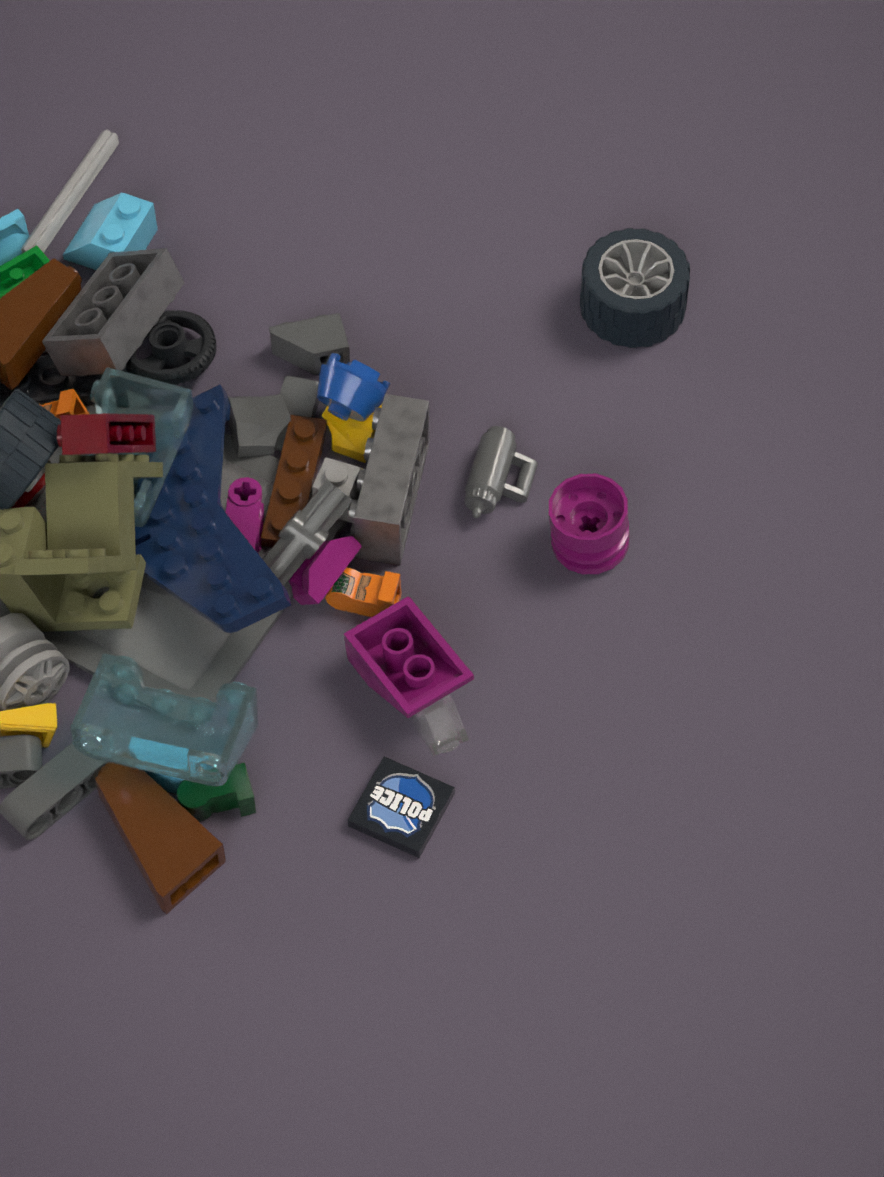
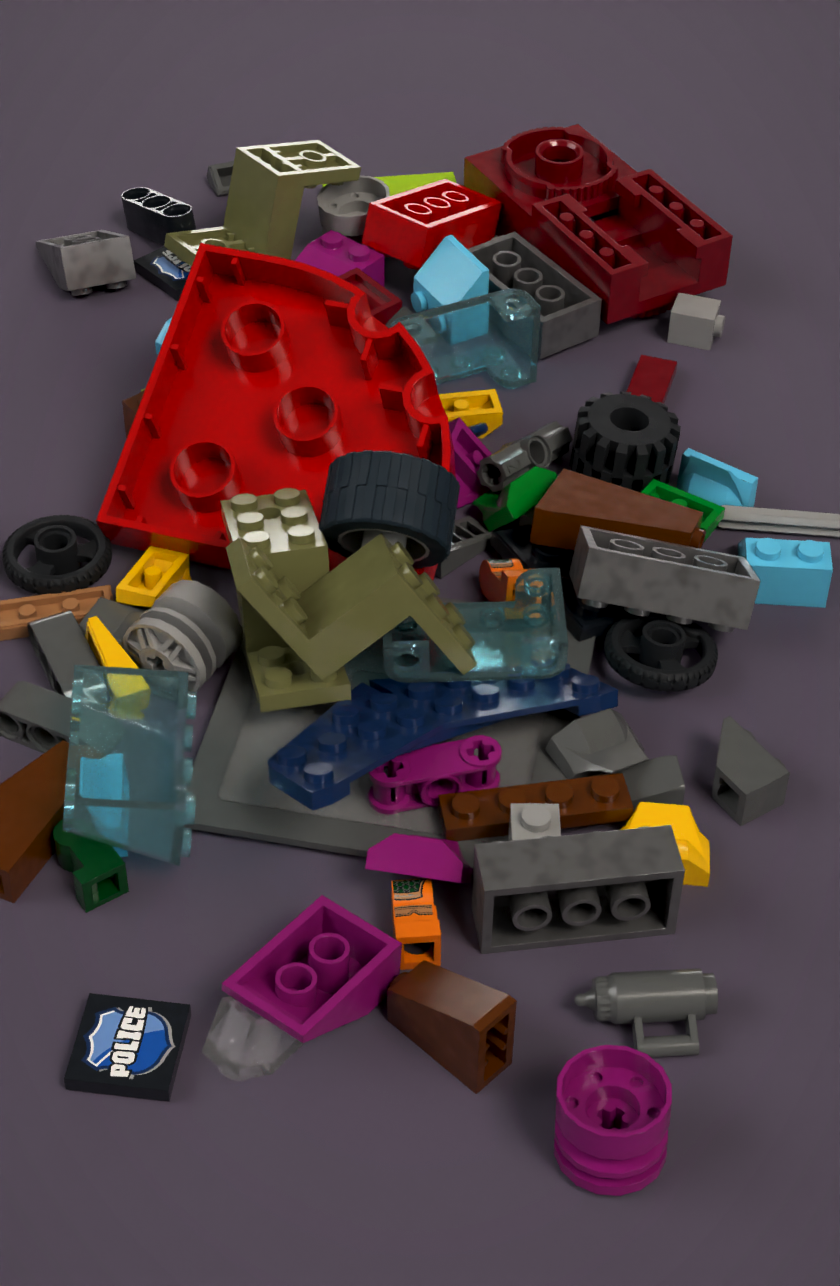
camera: 70 degrees right, 15 degrees down
dark red brick [57,413,156,455] -> none
dark grey piece [262,479,352,586] -> none
blue cone [317,353,390,421] -> none
none -> reddish brown slope [387,960,517,1094]

